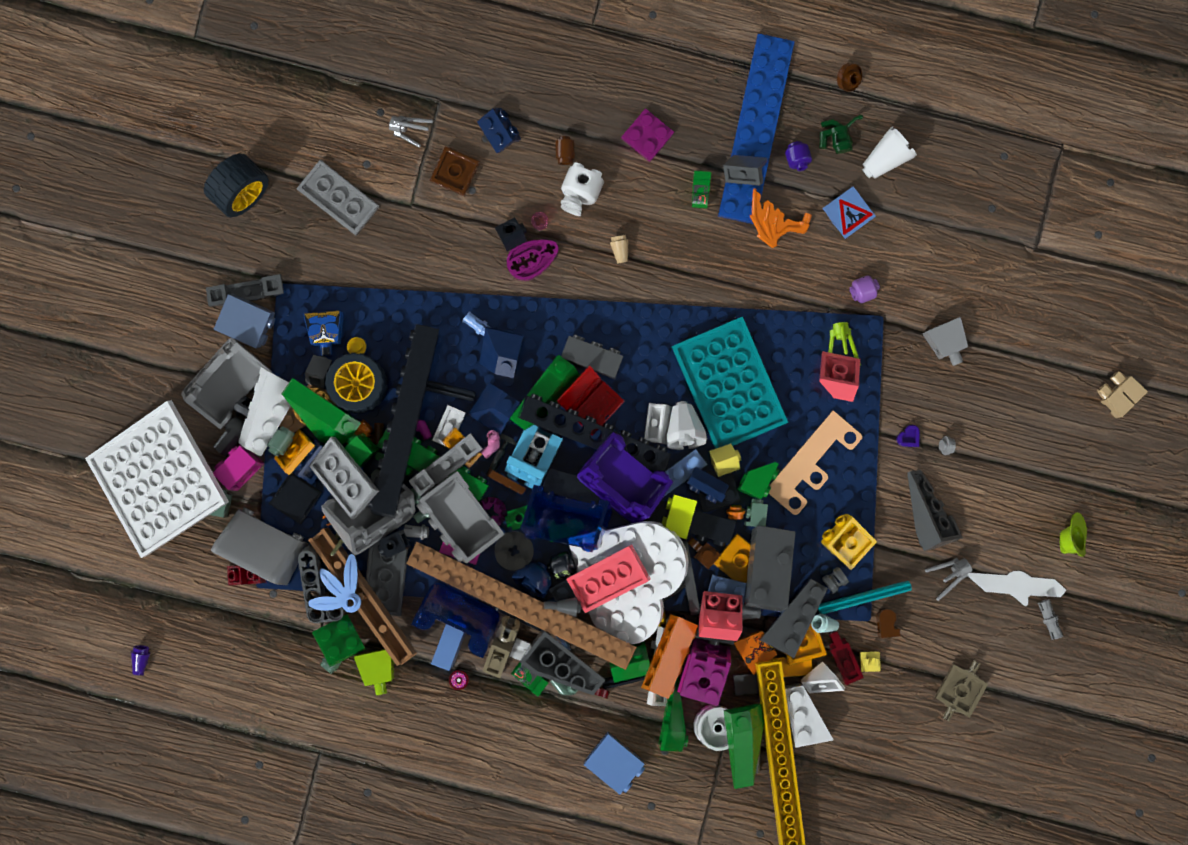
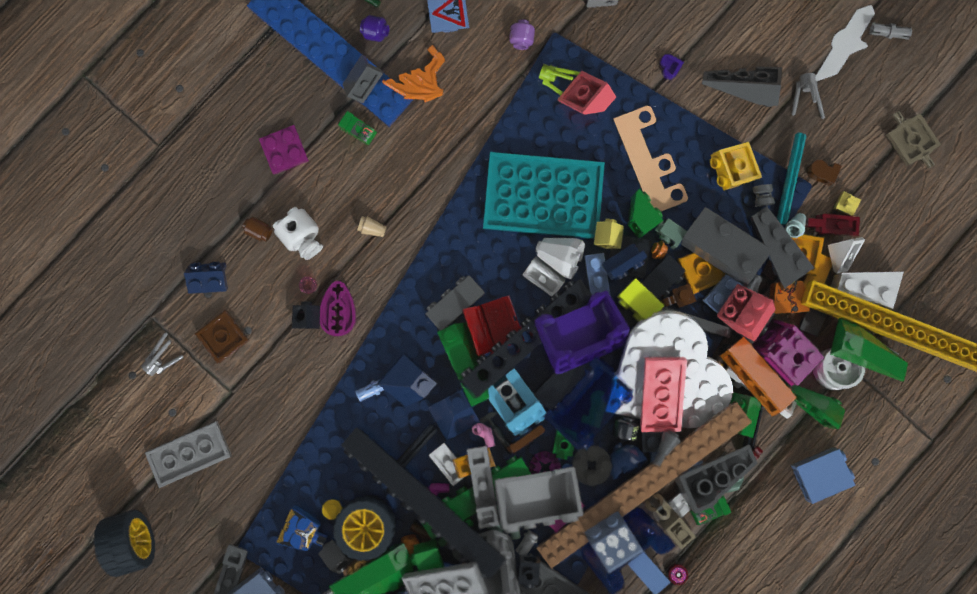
camera: 60 degrees left, 0 degrees up
light grey plate [939,436,956,455] -> none
none -> sand blue slope [584,511,643,573]

